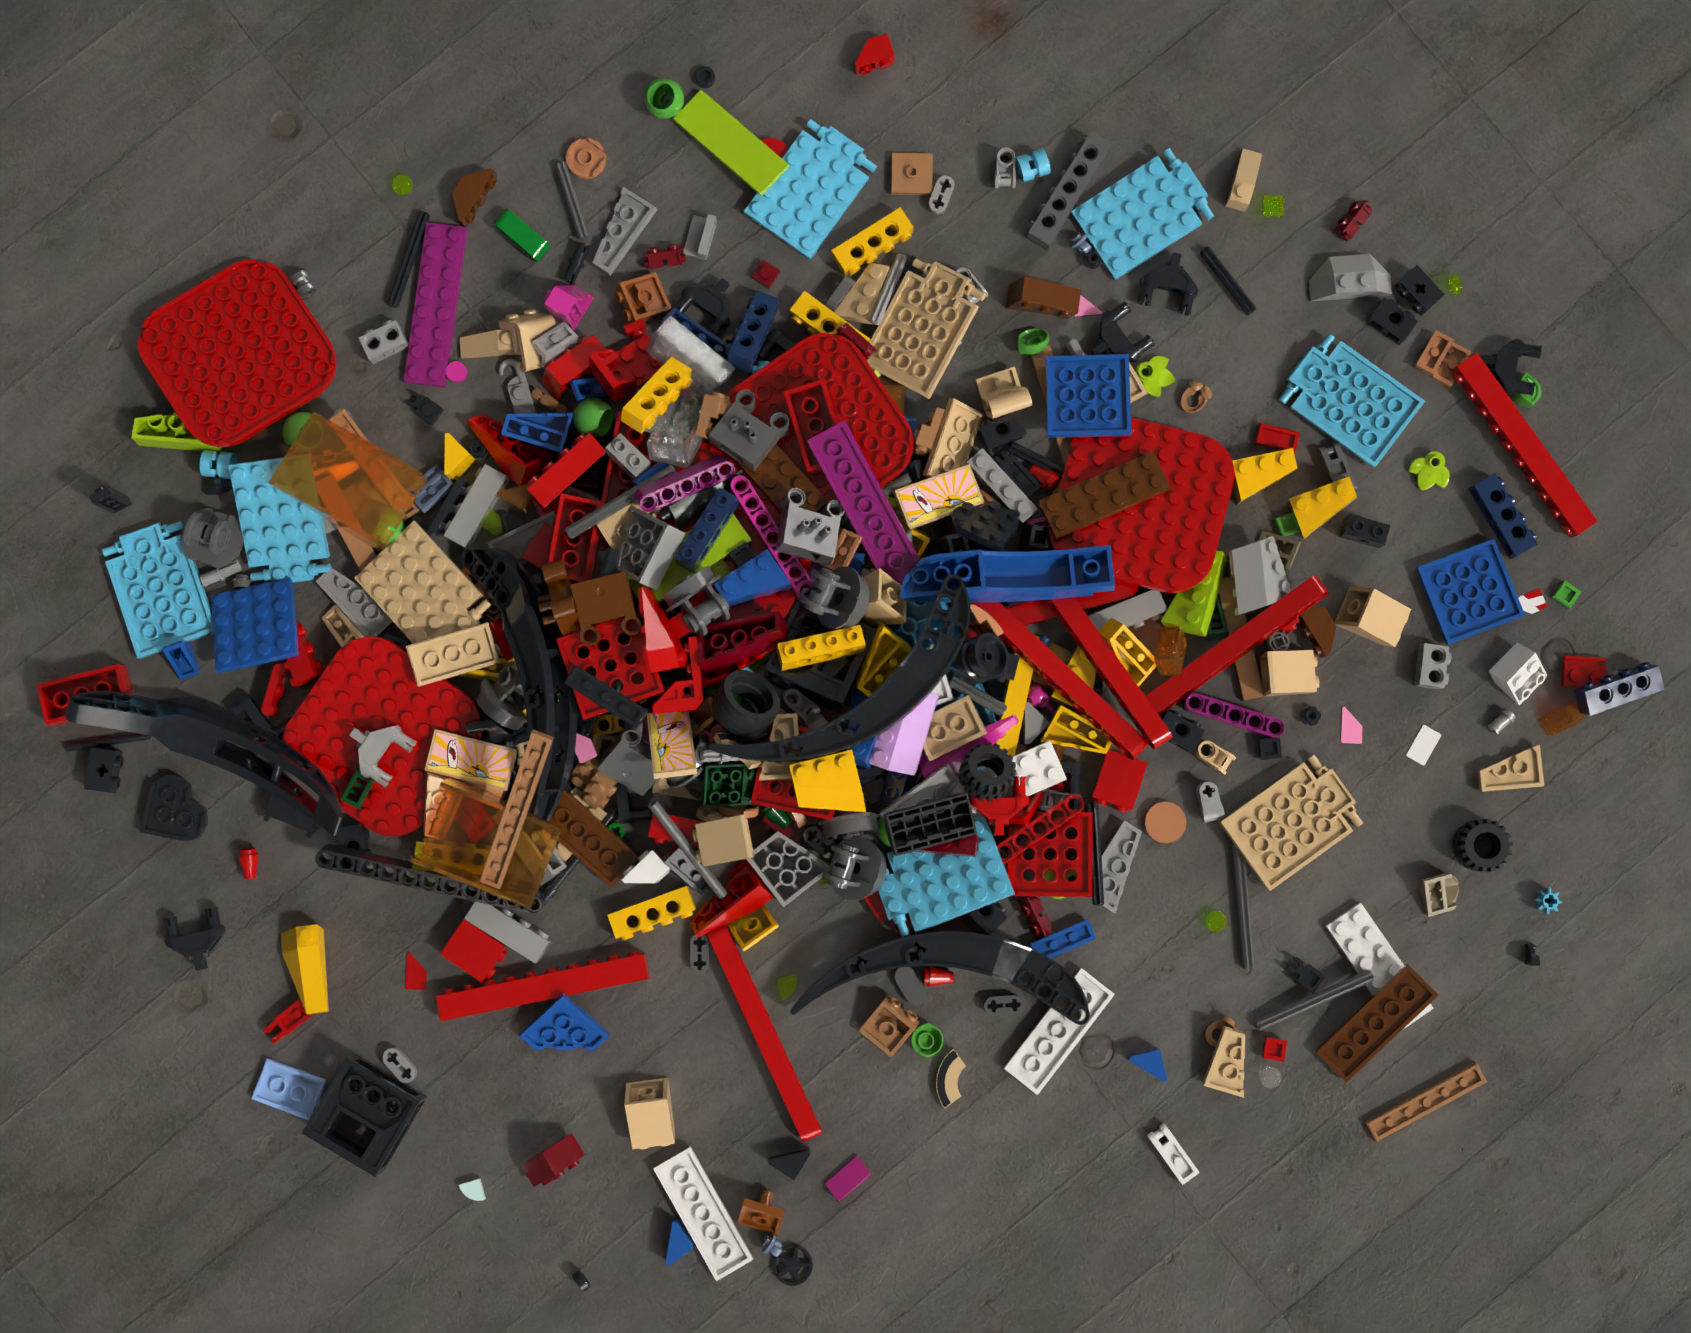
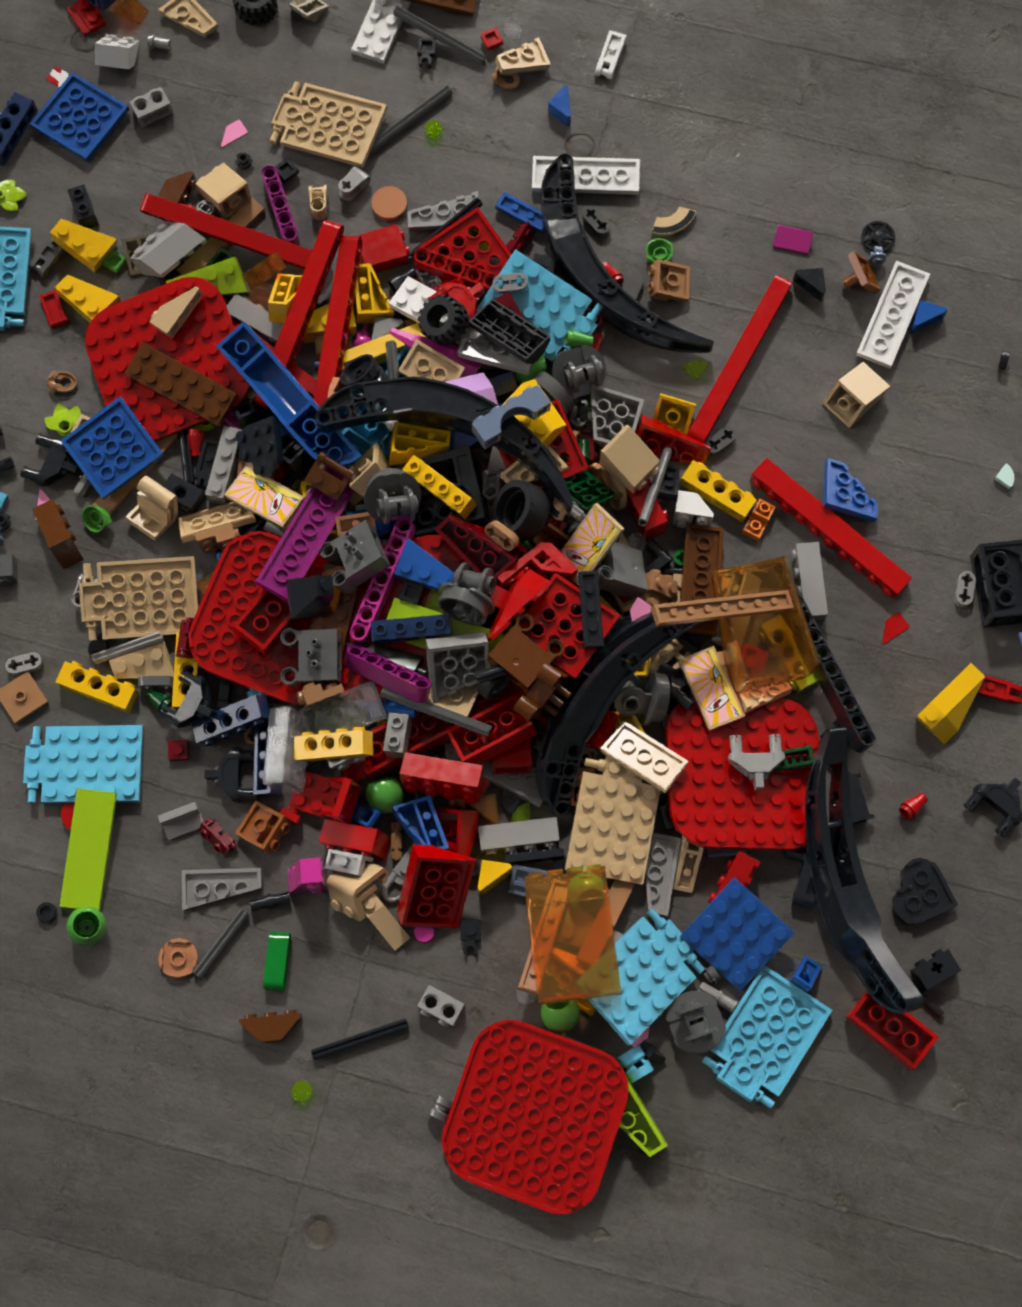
camera: 125 degrees left, 10 degrees down
black plate [89,486,132,514] -> none
red plate [261,663,290,717] -> none
magenta plate [404,222,468,388] -> none
red brick [440,919,508,982] -> none
dark red brick [521,1133,585,1187] -> none
black brick [1161,710,1205,753] -> none
tan slope [1334,586,1411,647] -> none
white sticker [1406,725,1441,766] -> none
bright green tile [1551,580,1581,609] -> none
none -> dark green cone [145,688,172,713]
none -> tan slope [150,286,204,339]
none -> black connector [160,670,218,728]
none -> black slope [286,575,334,619]
none -> reddish brown plate [304,451,355,501]
none -> red slope [397,844,476,928]
none -> sand blue arch [472,384,551,449]
none -> medium nougat beam [485,520,519,551]
none -> light grey beam [493,273,528,293]
none -> bright green cone [565,330,593,348]
none -> orange slope [741,498,776,541]

